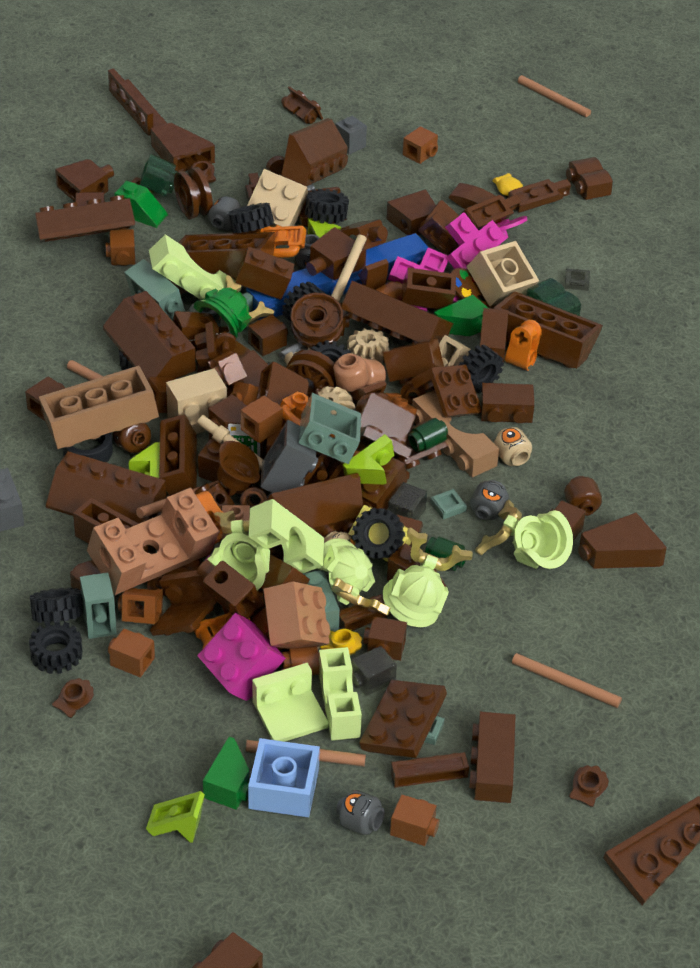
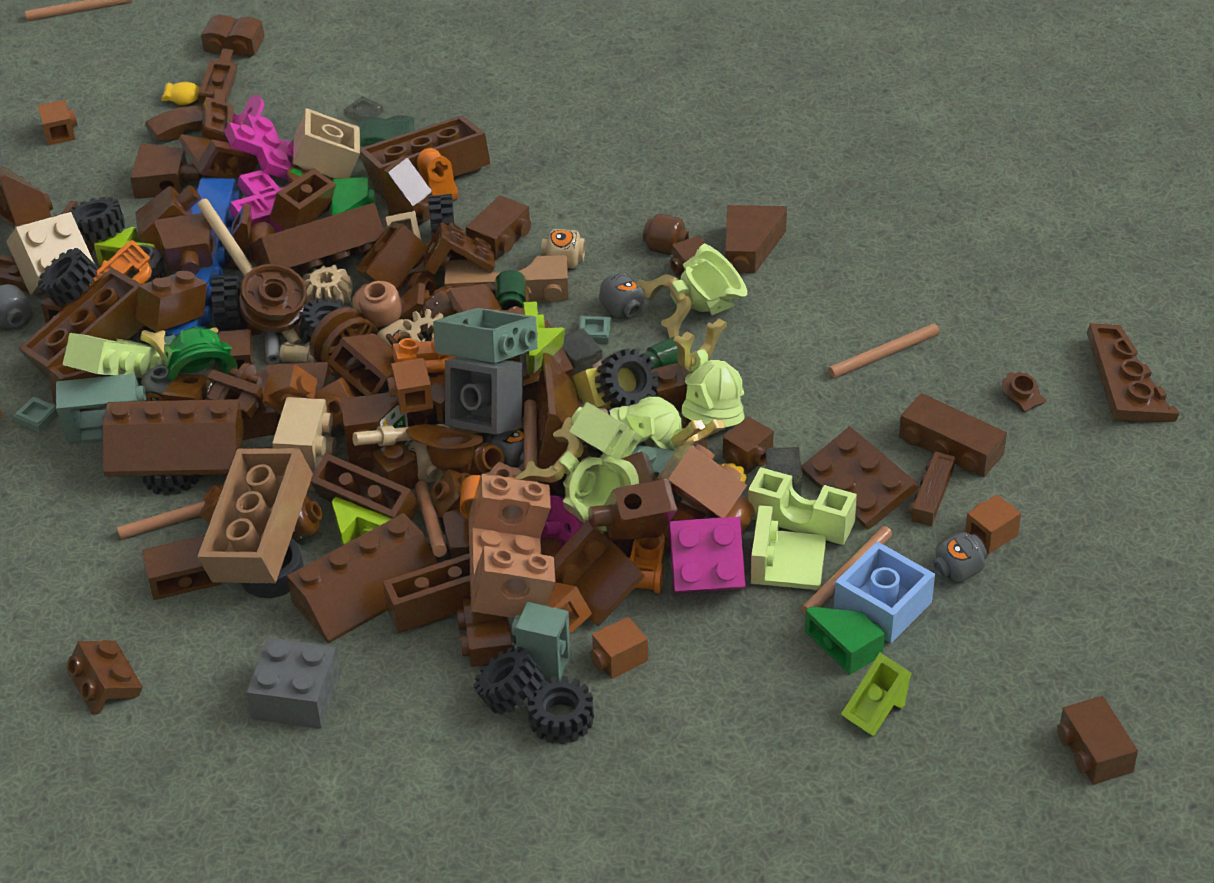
camera: 55 degrees left, 0 degrees up
reddish brown animal [52,678,94,718] -> none

